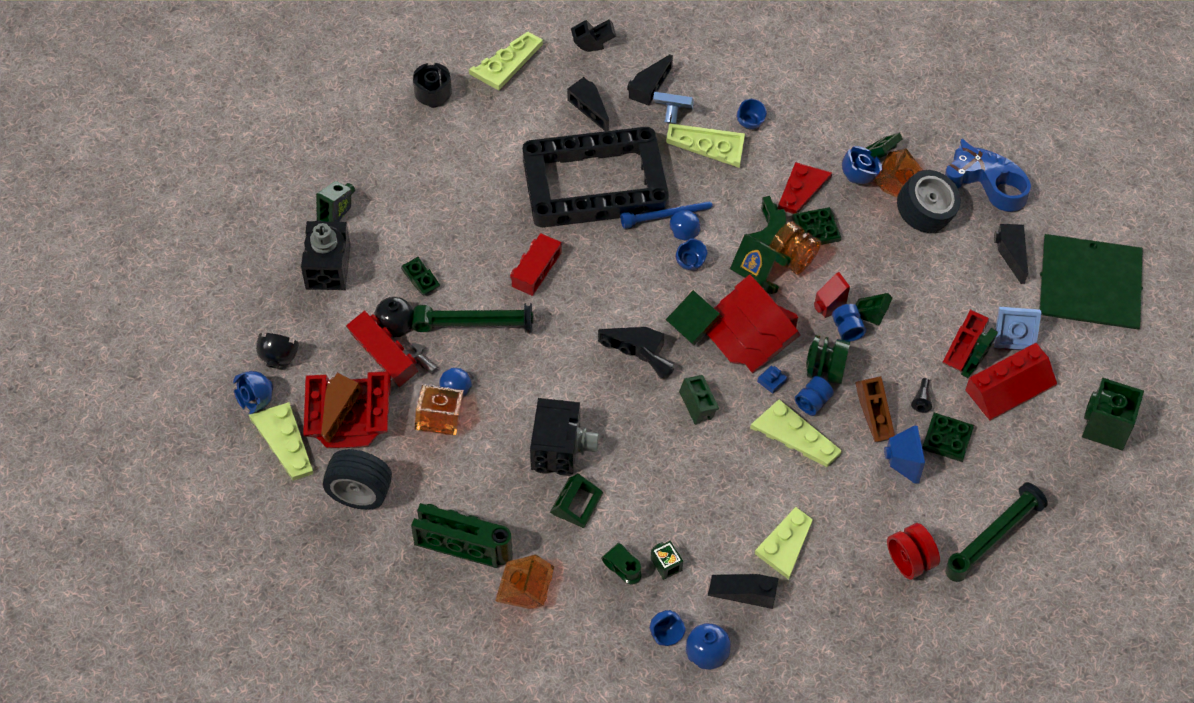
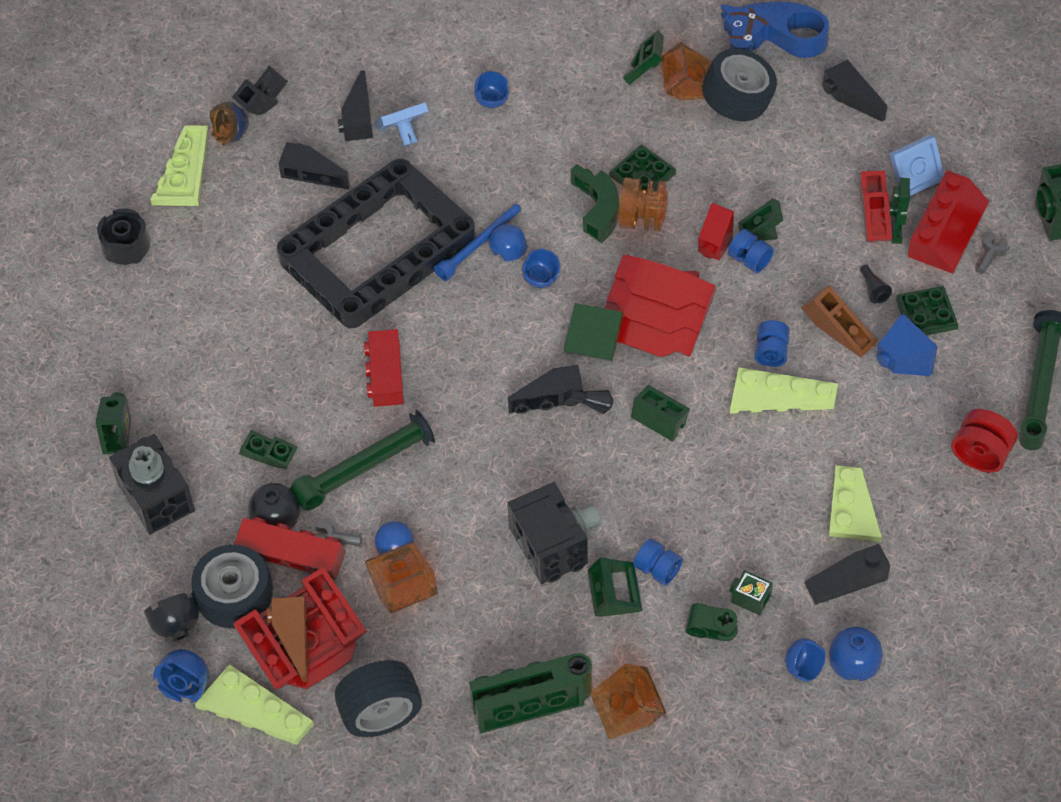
camera: 30 degrees left, 0 degrees up
yellowish green wing [666,124,745,168] -> none
dark green flag [730,234,792,294] -> none
blue tile [757,365,787,394] -> none
red wing [778,162,832,214] -> none
dark green wheel [806,335,850,384] -> none
blue cylinder [842,146,882,185] -> none
dark green piece [1039,234,1143,330] -> none
none -> wheel [192,544,273,629]
none -> clear orange hair [209,102,249,146]
none -> blue wheel [633,538,683,586]
none -> flat silver bar [976,234,1007,274]

